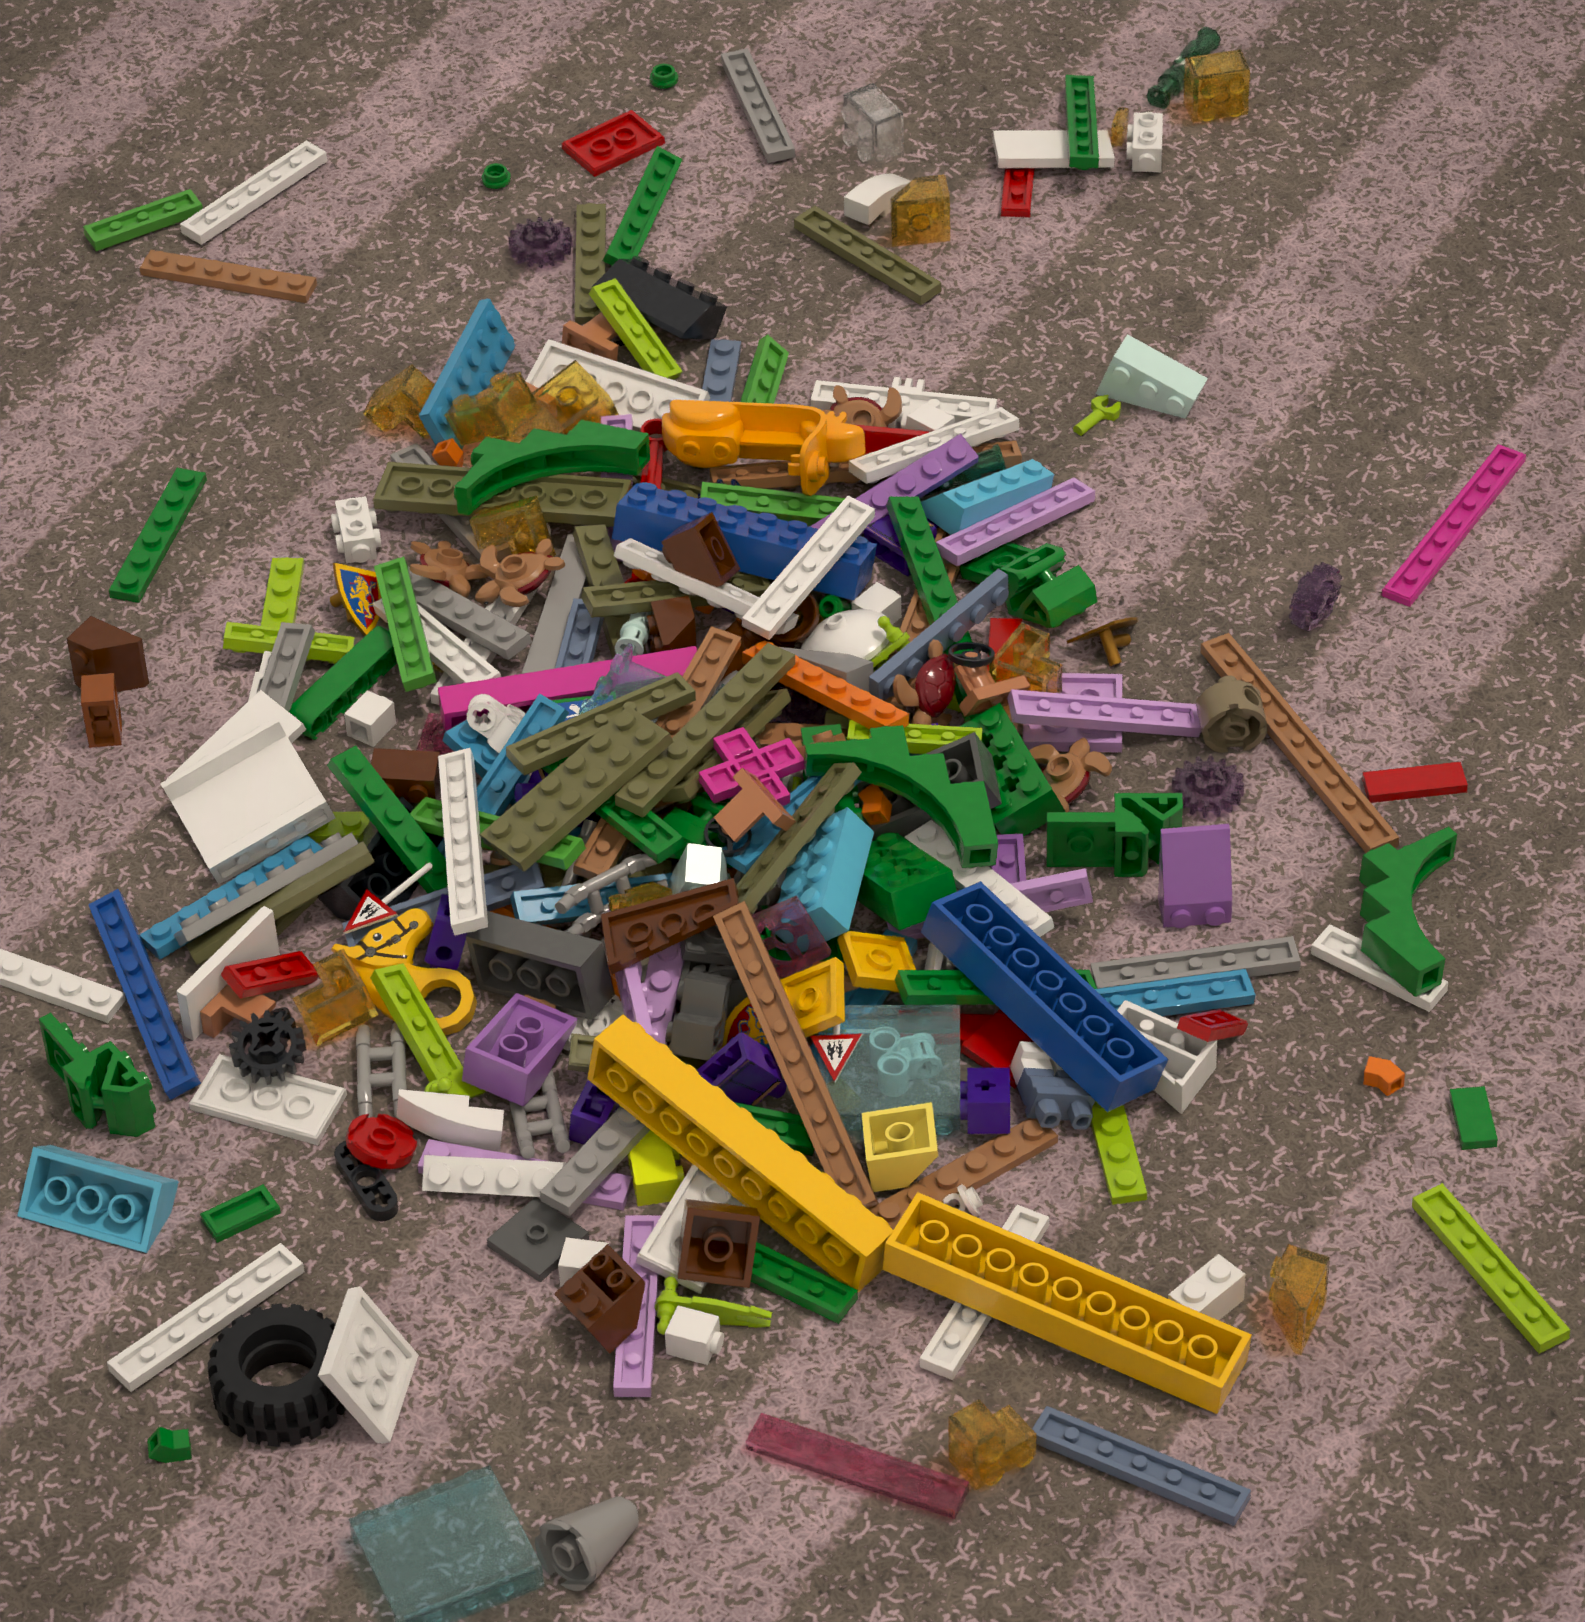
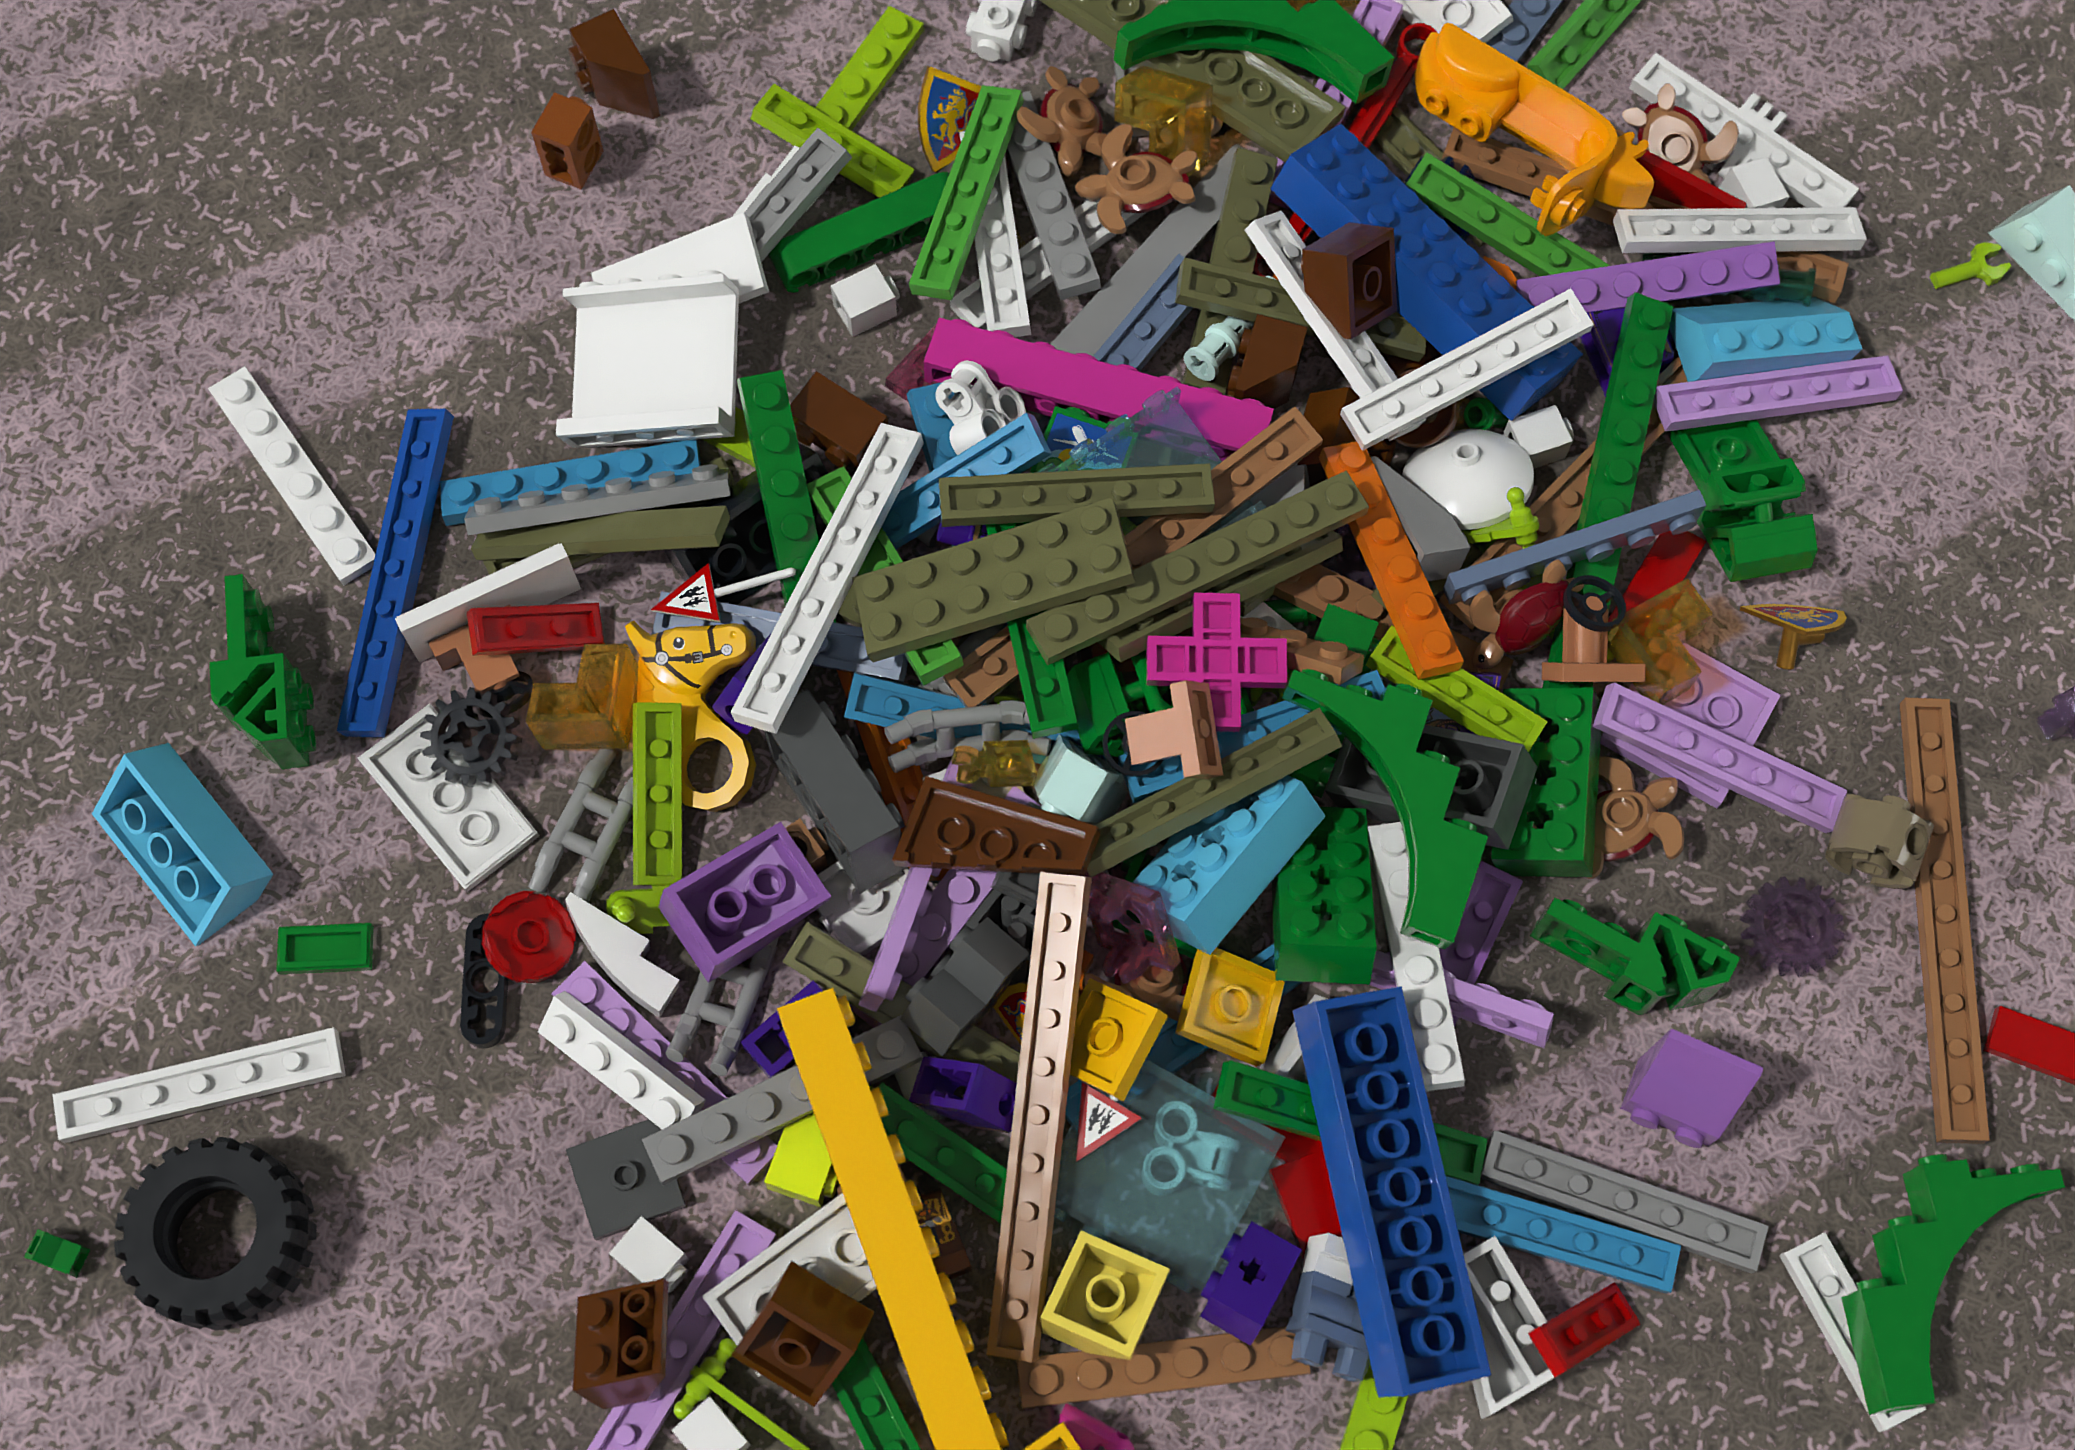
camera: 25 degrees right, 25 degrees up
white plate [318,1286,418,1444] -> none
orange piece [858,784,892,825] -> none
white plate [943,1184,983,1217] -> none

